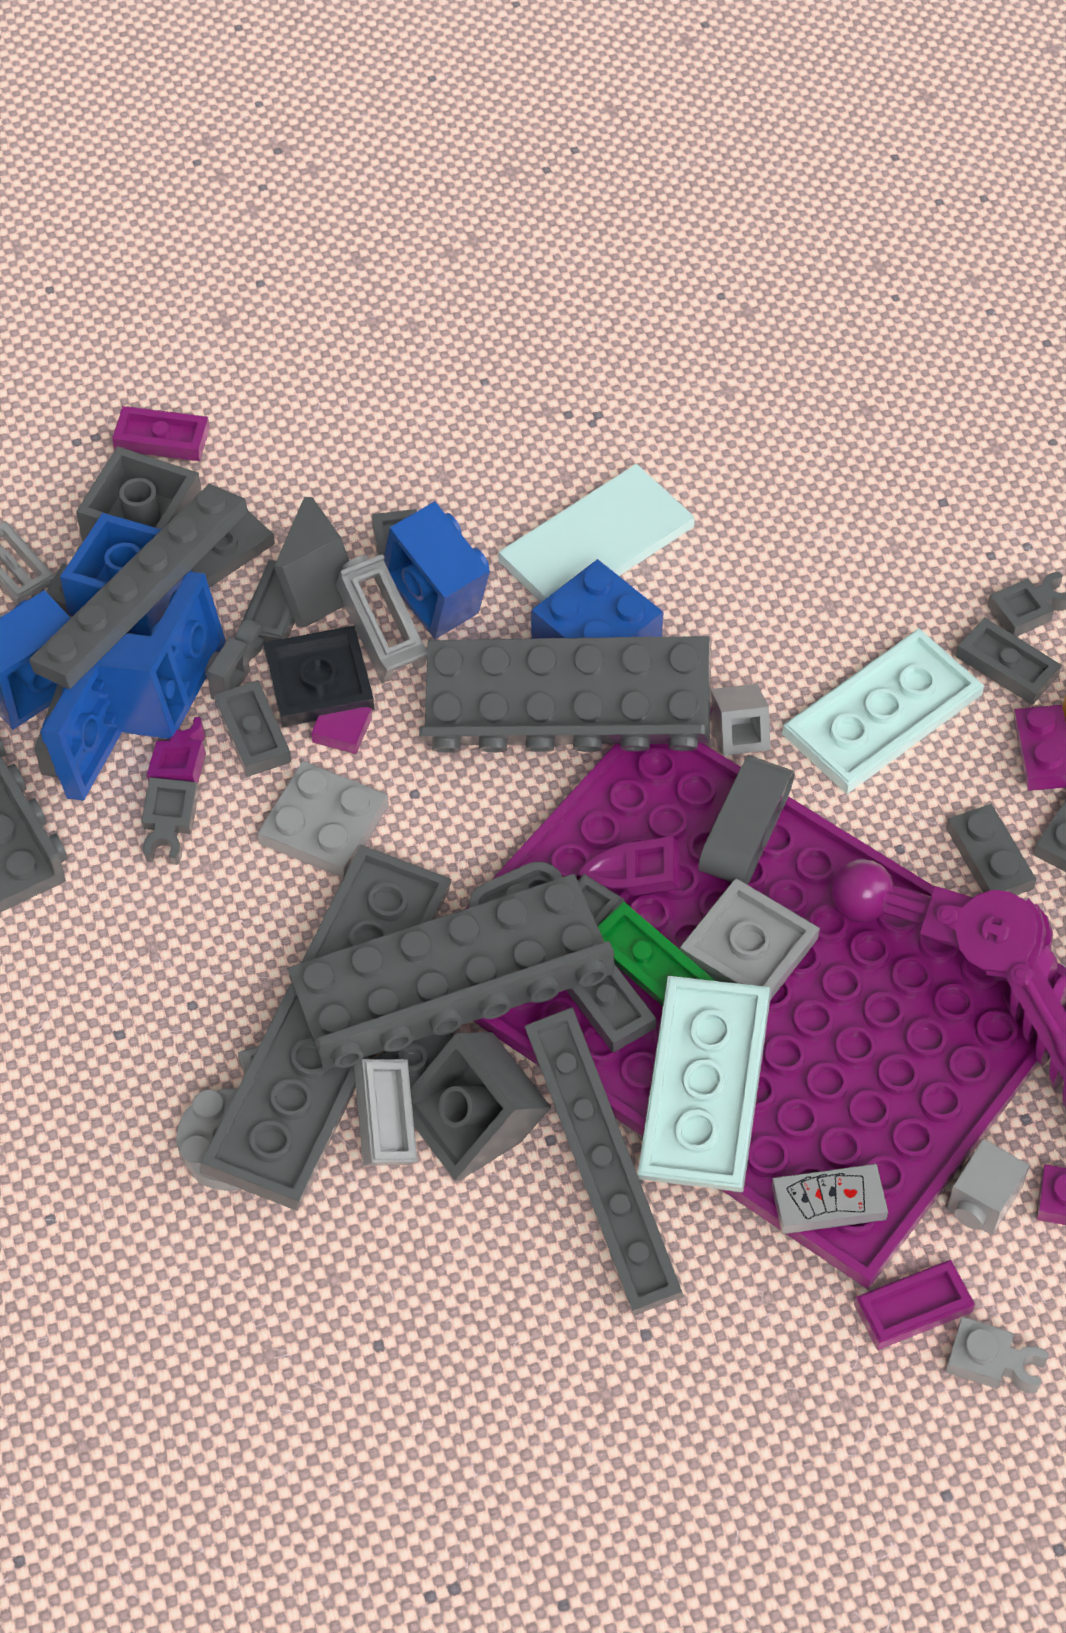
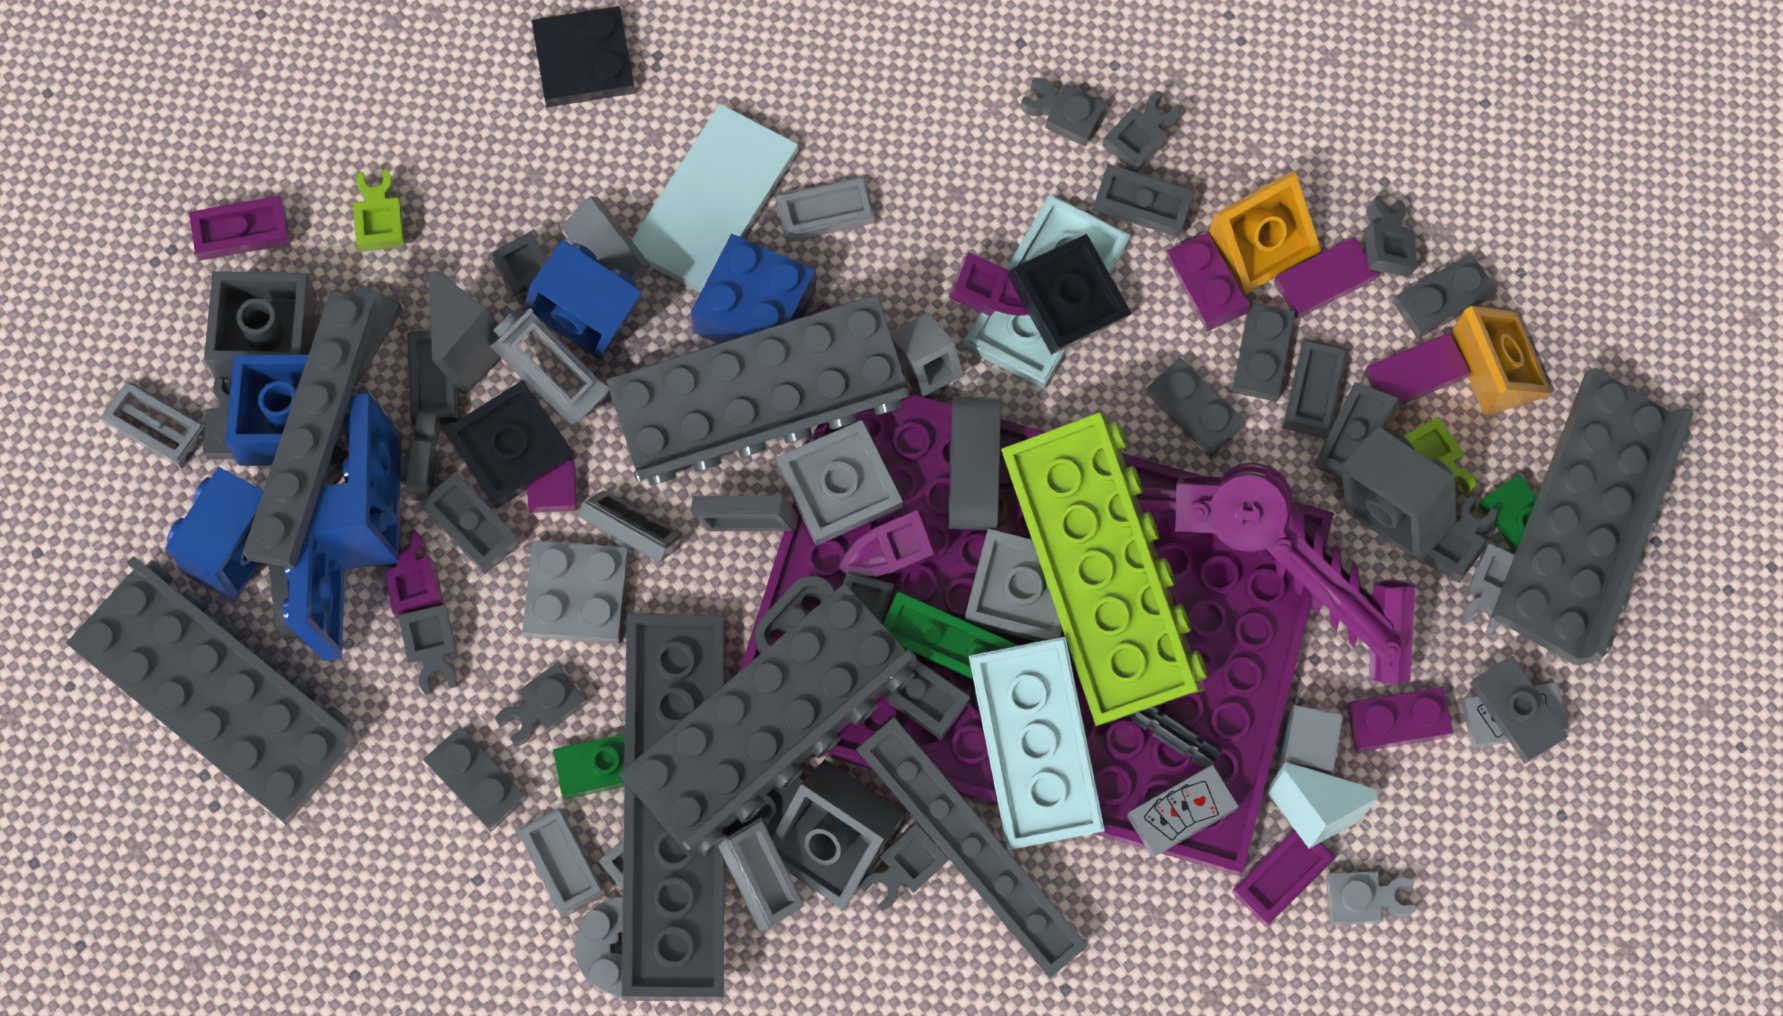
camera: 25 degrees left, 15 degrees up
none -> lime plate [353,169,405,252]
none -> dark grey plate [423,726,527,833]
none -> dark grey plate [495,662,587,747]
none -> light grey tile [517,807,606,919]
none -> black plate [531,6,635,108]
none -> green plate [553,734,625,800]
none -> dark grey tile [561,196,651,282]
none -> dark grey plate [578,490,683,563]
none -> dark grey tile [691,495,798,531]
none -> light grey tile [776,176,875,243]
none -> light grey plate [776,420,903,546]
none -> dark grey plate [861,823,949,910]
none -> magenta plate [948,252,1029,316]
none -> lime bracket [1001,412,1208,726]
none -> black plate [1006,234,1132,355]
none -> dark grey plate [1020,77,1106,147]
none -> black axle [1131,705,1222,769]
none -> light aqua slope [1268,762,1379,849]

